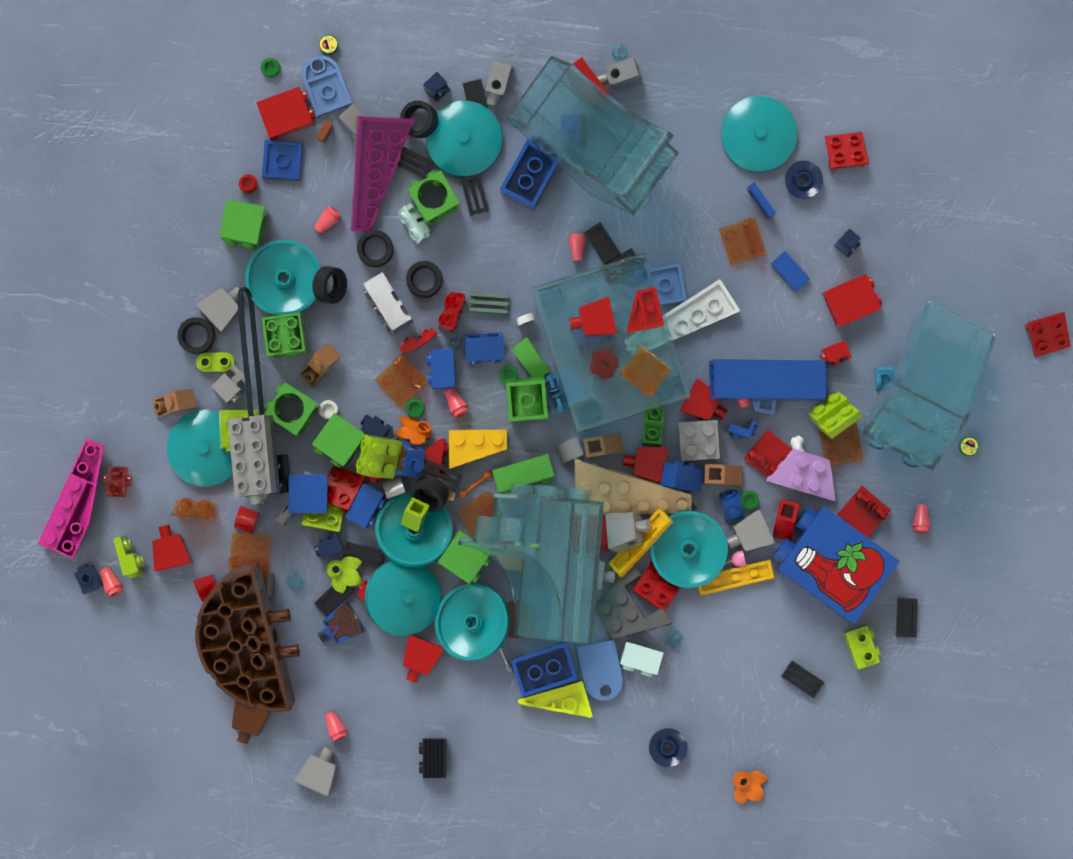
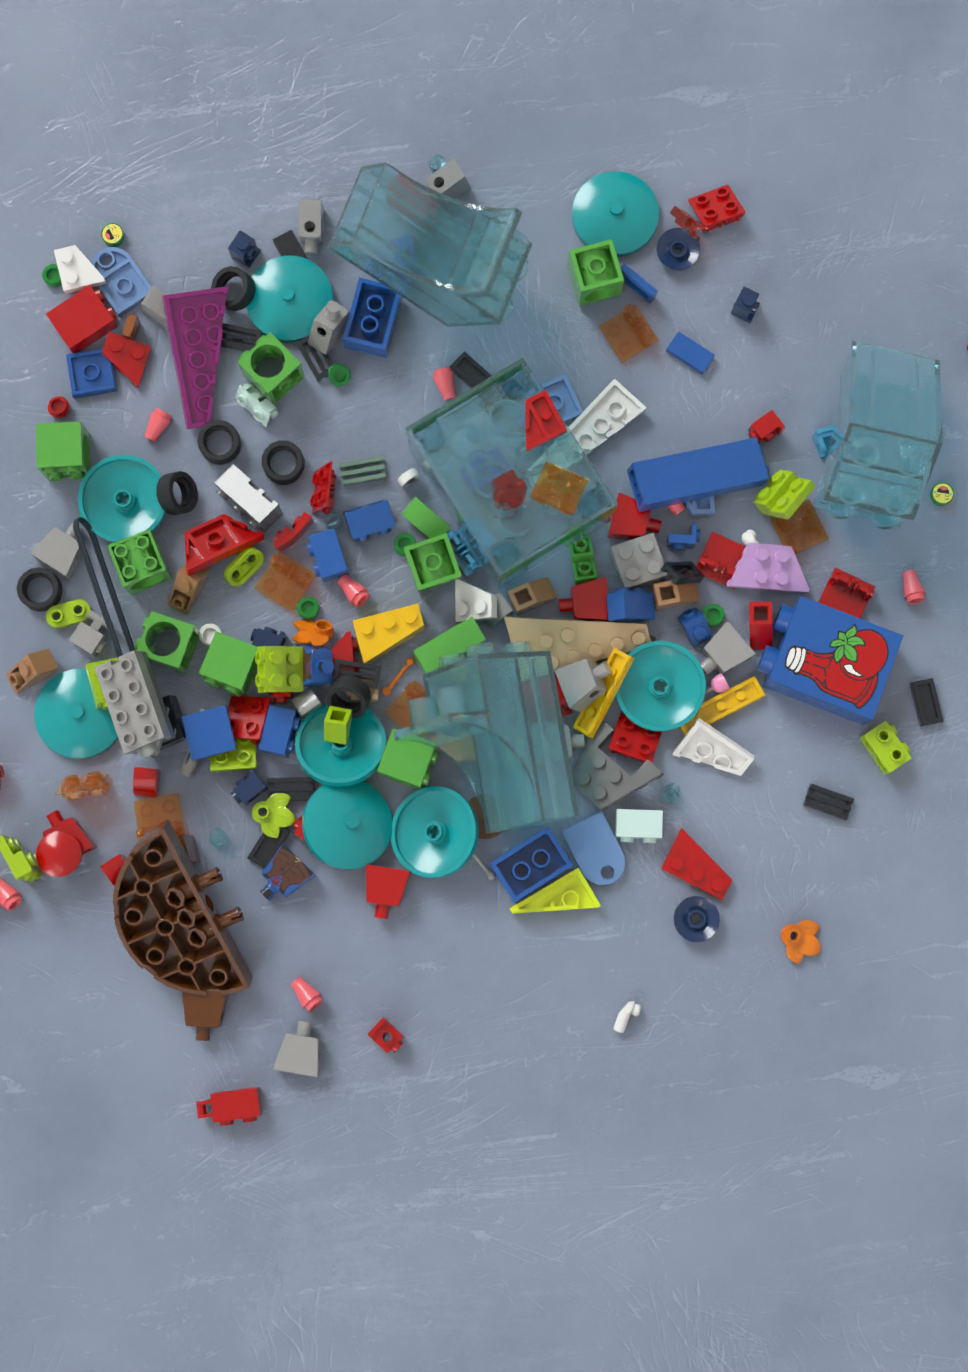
camera: 10 degrees left, 5 degrees down
black brick [419,738,447,778] -> none
red torso [569,297,617,337] -> none
red brick [822,274,882,328] -> none
none -> red dish [36,831,83,877]
none -> white wing [54,245,106,294]
none -> red wing [102,332,151,388]
none -> red wing [184,514,264,576]
none -> red brick [196,1086,262,1126]
none -> lime plate [224,547,264,586]
none -> light grey torso [308,300,350,355]
none -> green tile [328,363,351,387]
none -> red brick [367,1017,404,1054]
none -> white wing [455,579,497,623]
none -> bright green brick [567,239,624,307]
none -> white arm [613,1001,641,1033]
none -> red wing [660,828,732,900]
none -> black tile [661,561,705,585]
none -> clear red plate [670,206,707,240]
none -> white wing [672,718,754,776]

